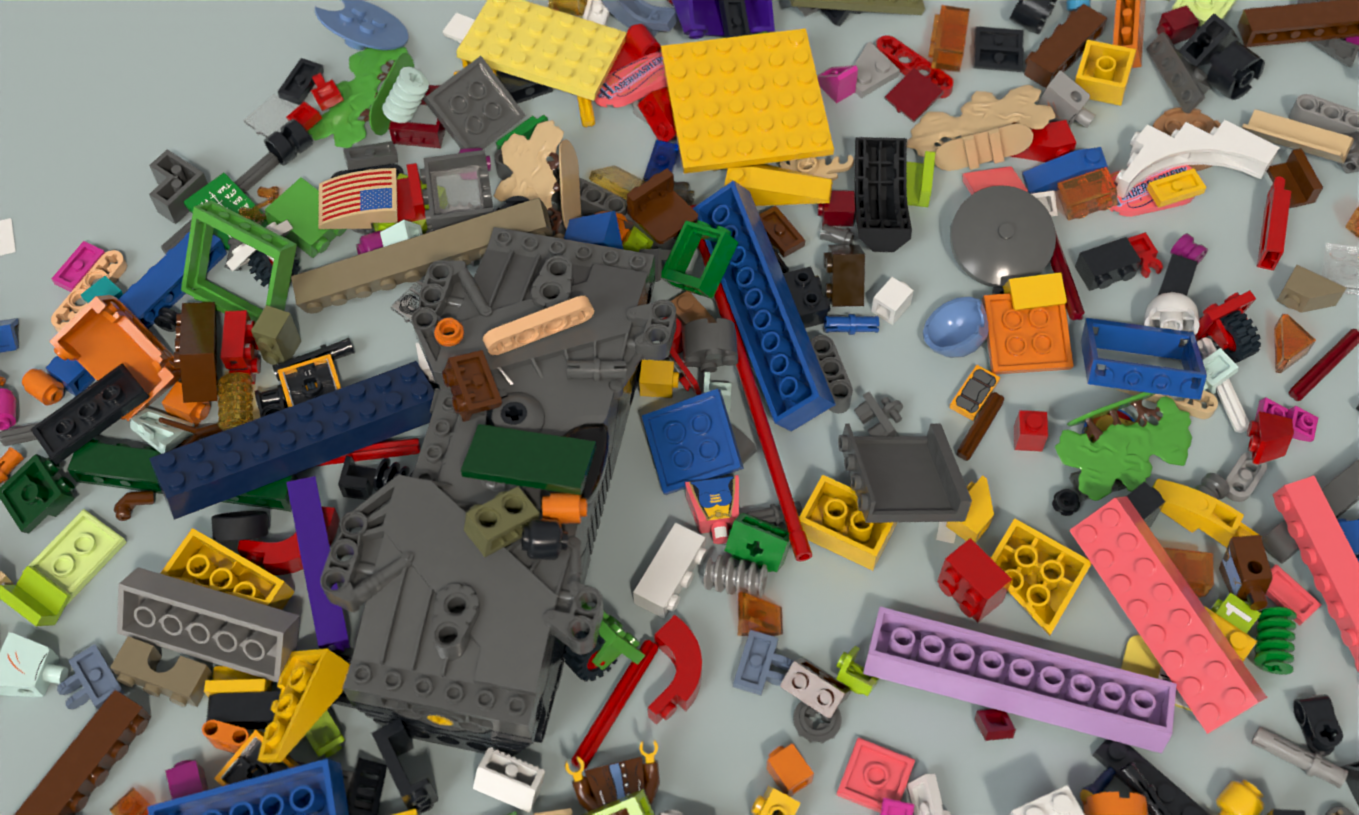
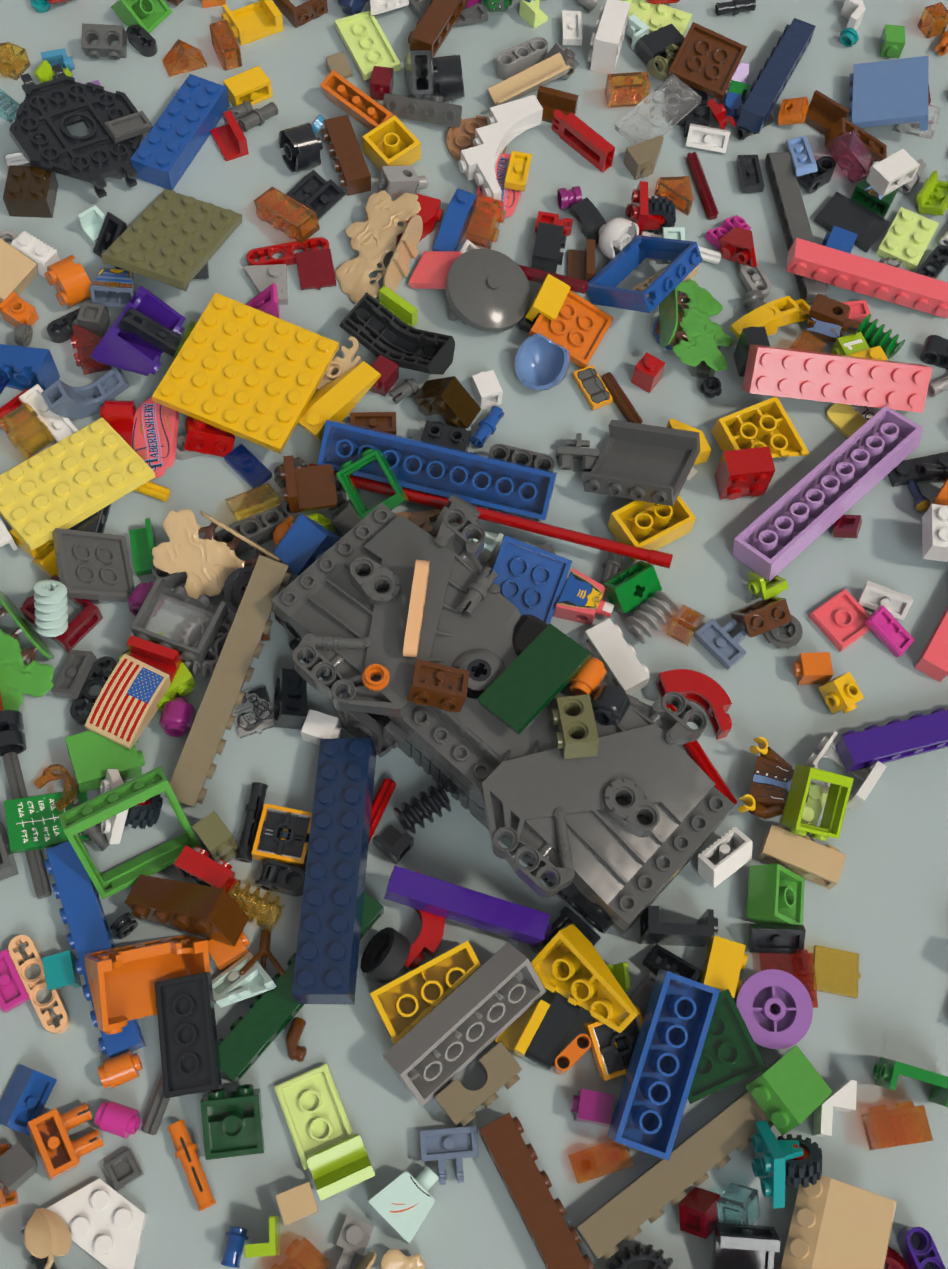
camera: 65 degrees left, 5 degrees up
light aqua panel [380,220,423,247] -> none
none -> reddish brown panel [567,239,595,282]

